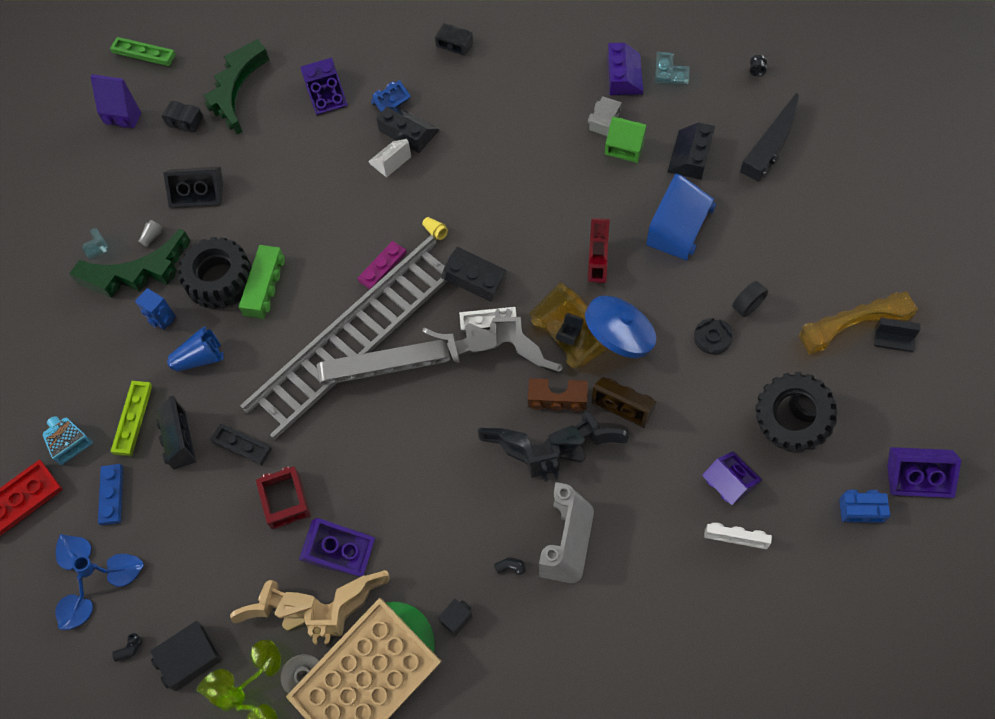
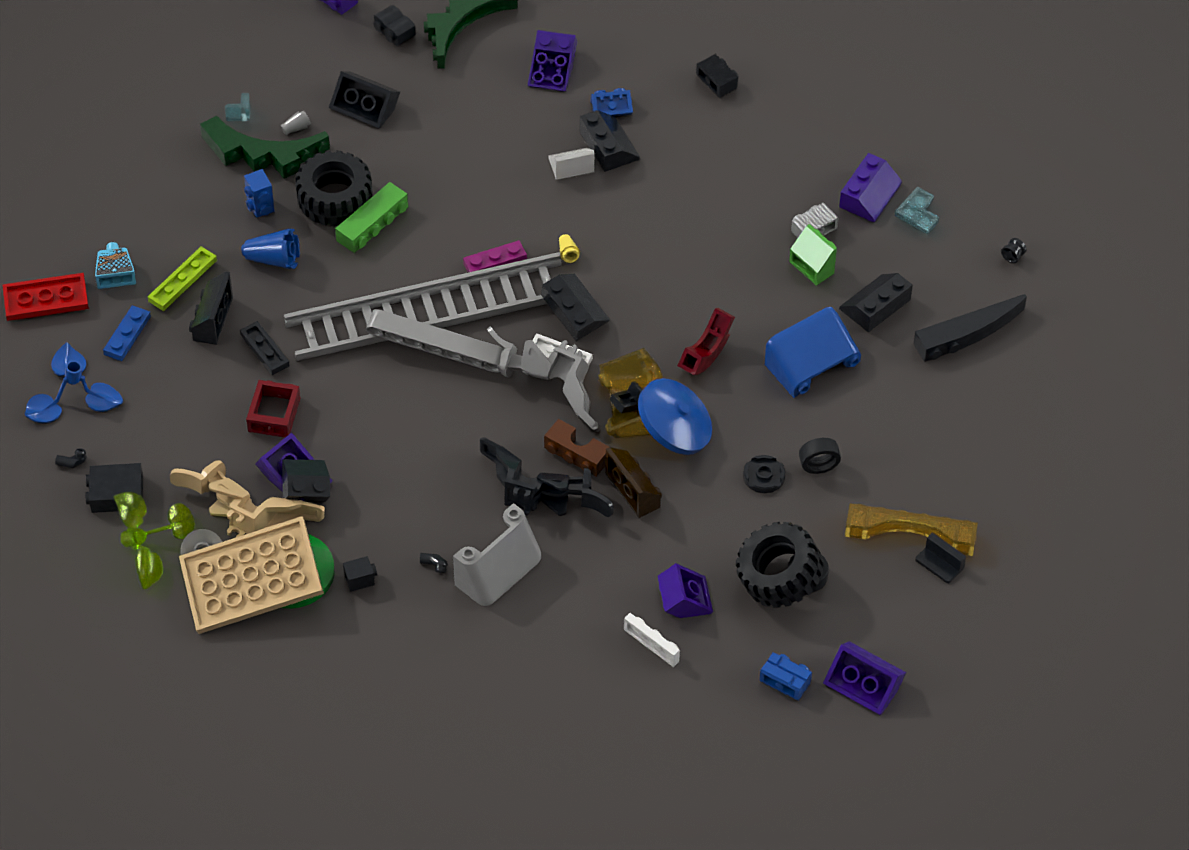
camera: 25 degrees right, 10 degrees down
none -> black slope [282,459,330,502]

